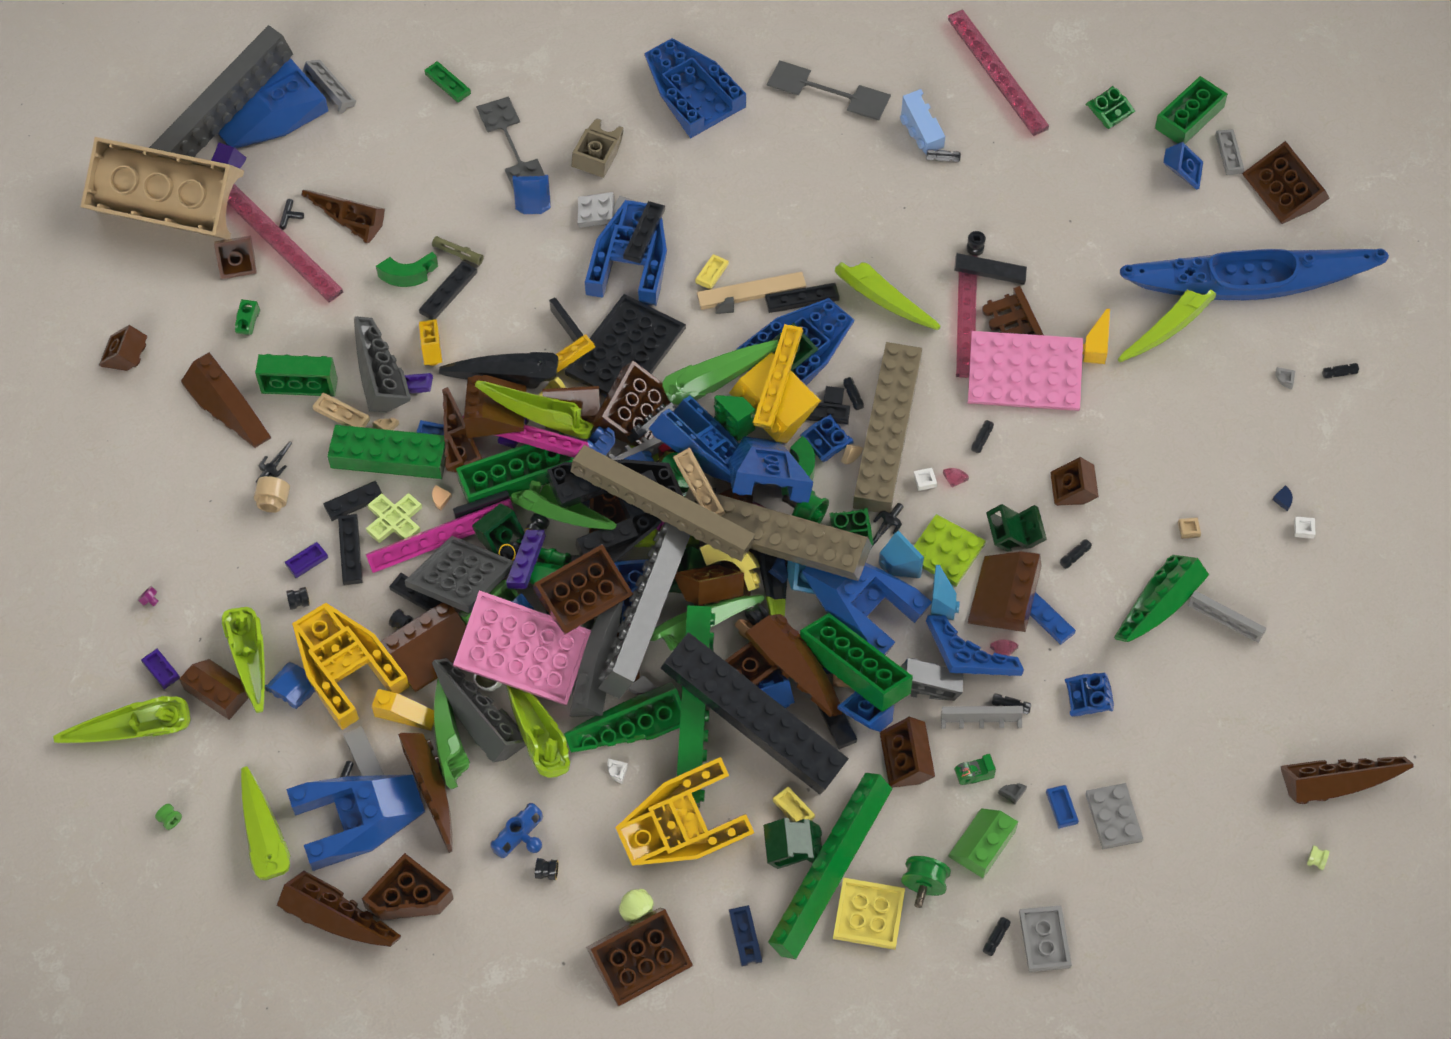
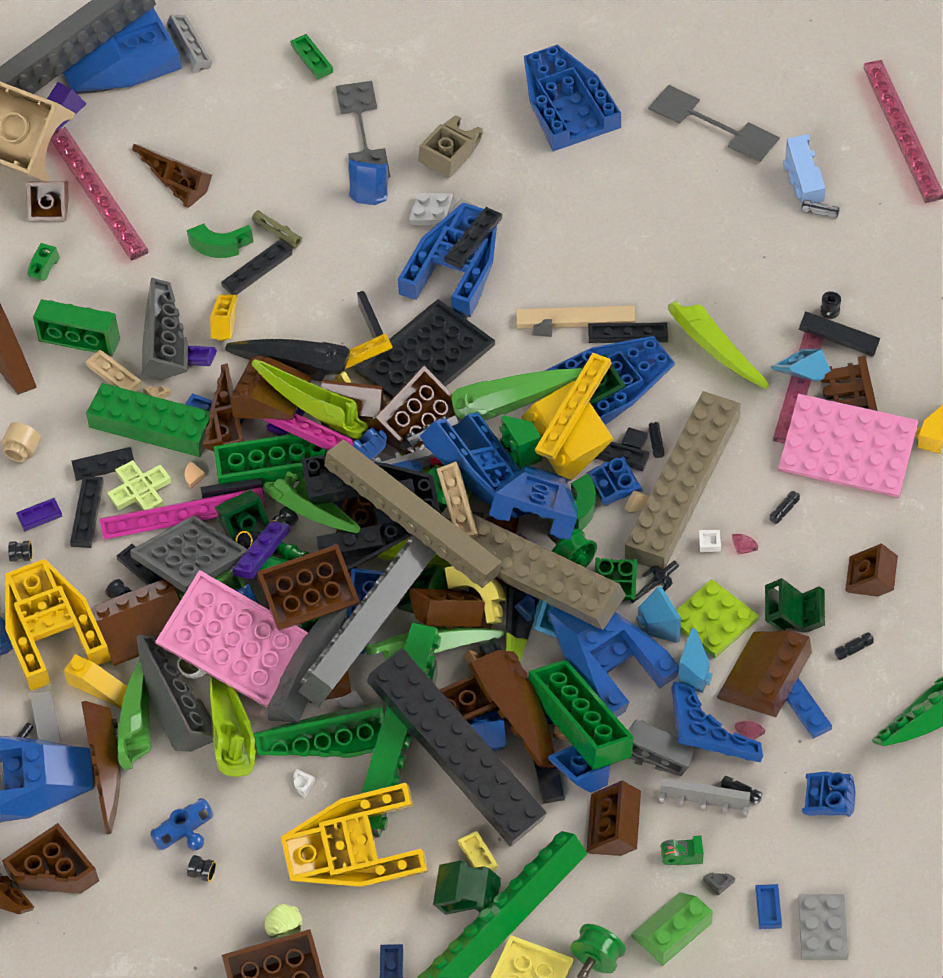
camera: 15 degrees right, 5 degrees down
black piece [255,441,292,483] -> none
black piece [279,199,304,230] -> none
light yellow plate [695,254,729,289] -> none
none -> dark azure slope [771,349,831,381]

